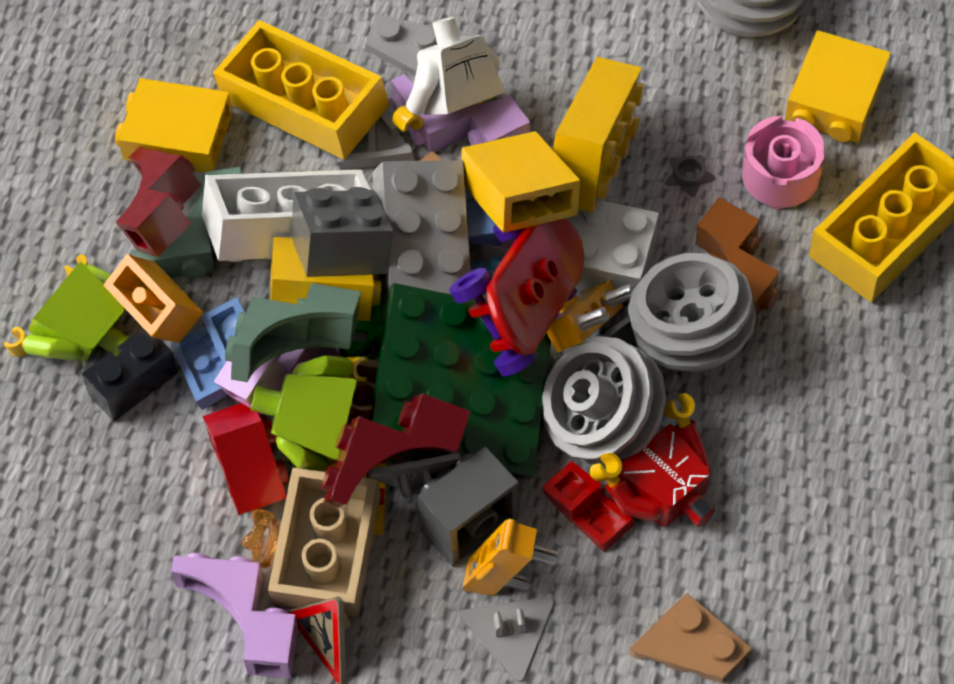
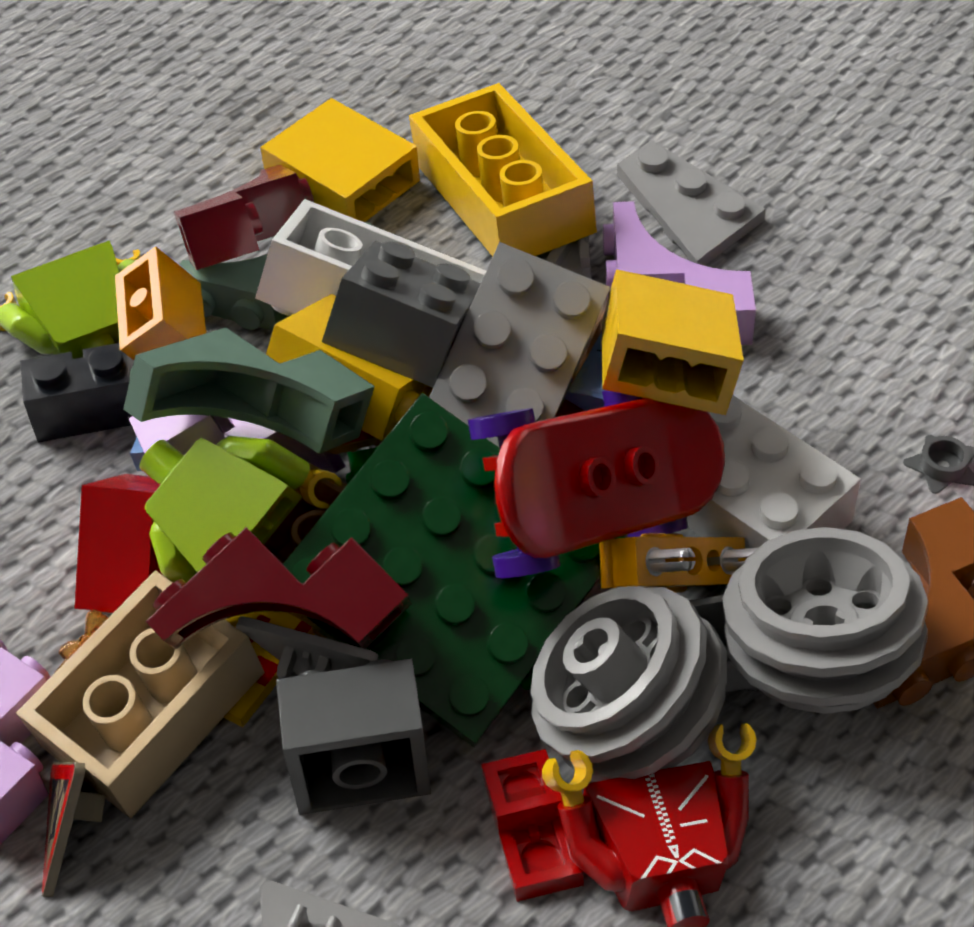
camera: 30 degrees right, 10 degrees down
white torso [392,17,505,132] -> none
light orange piece [462,519,558,596] -> none
yellow brick [553,57,646,213] -> none

